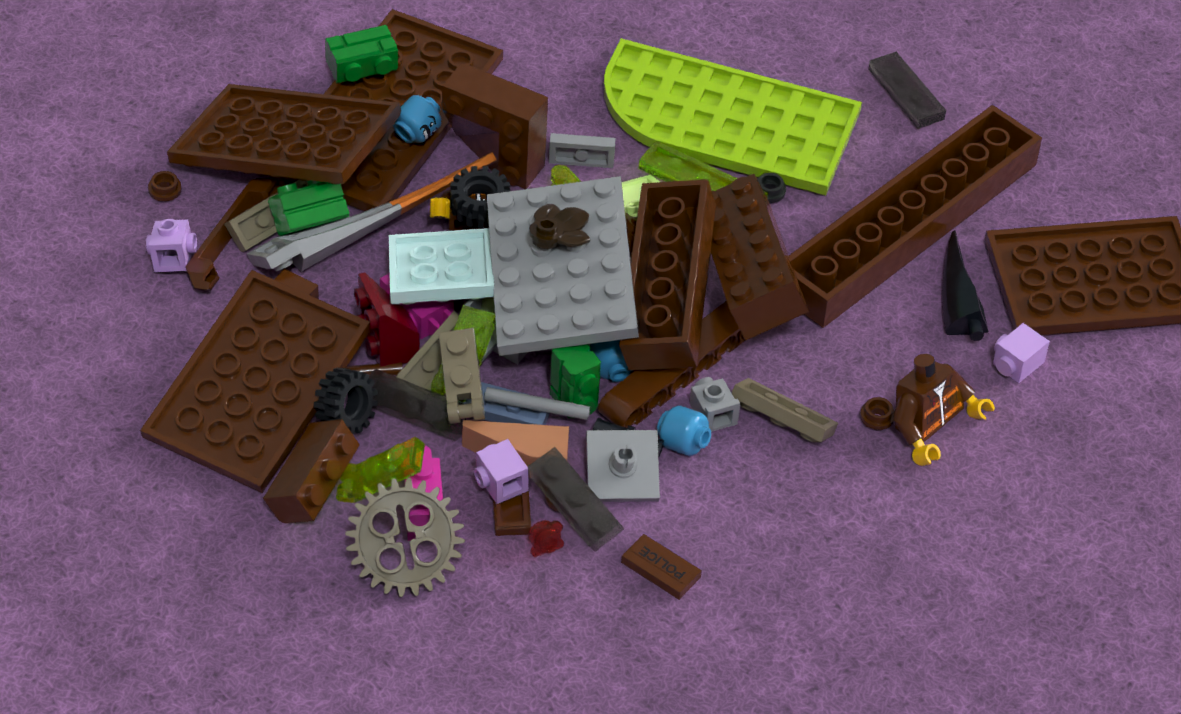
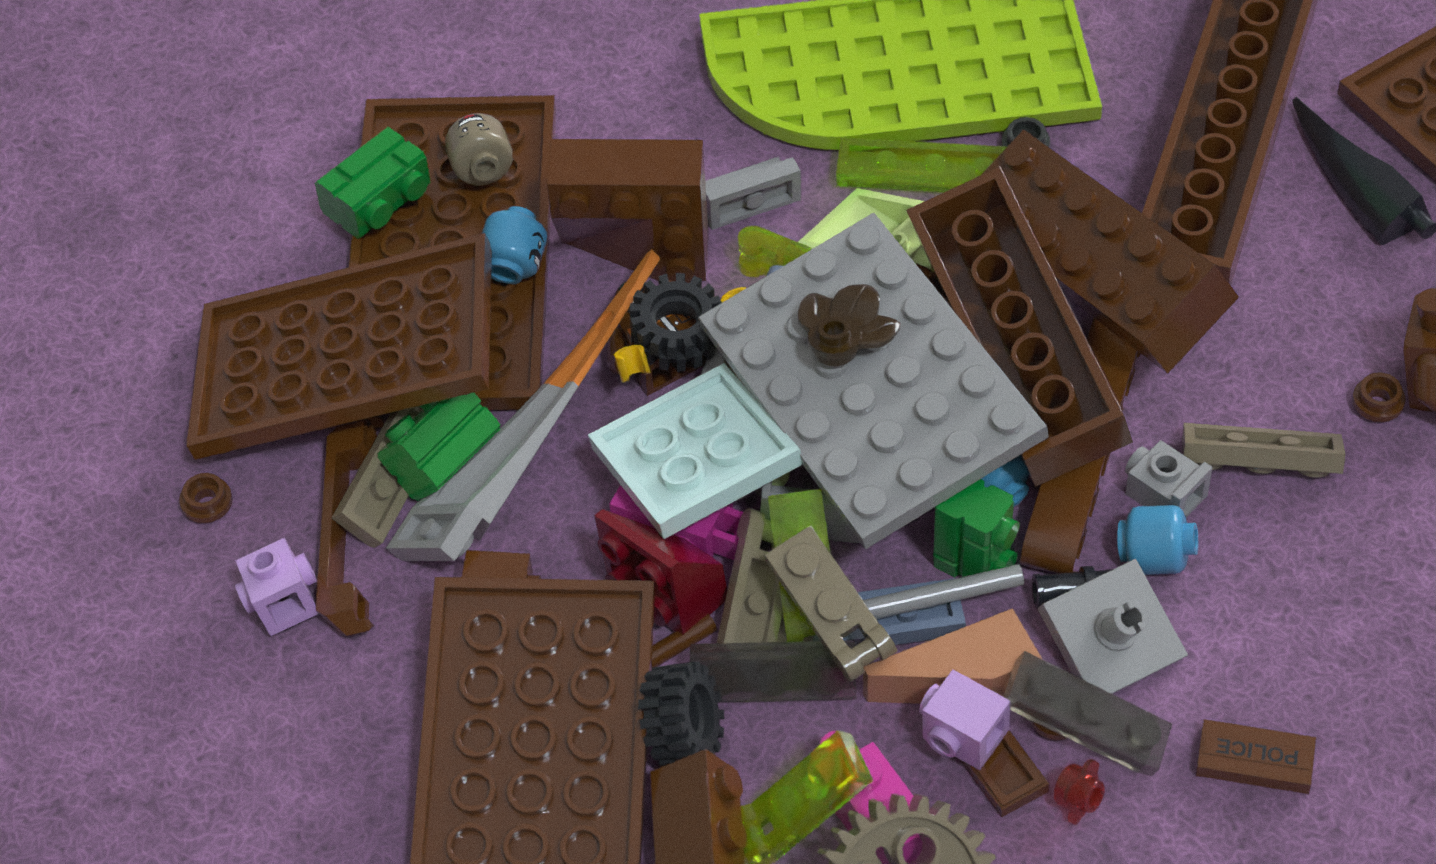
camera: 20 degrees left, 5 degrees up
none -> dark tan head [445,113,513,186]

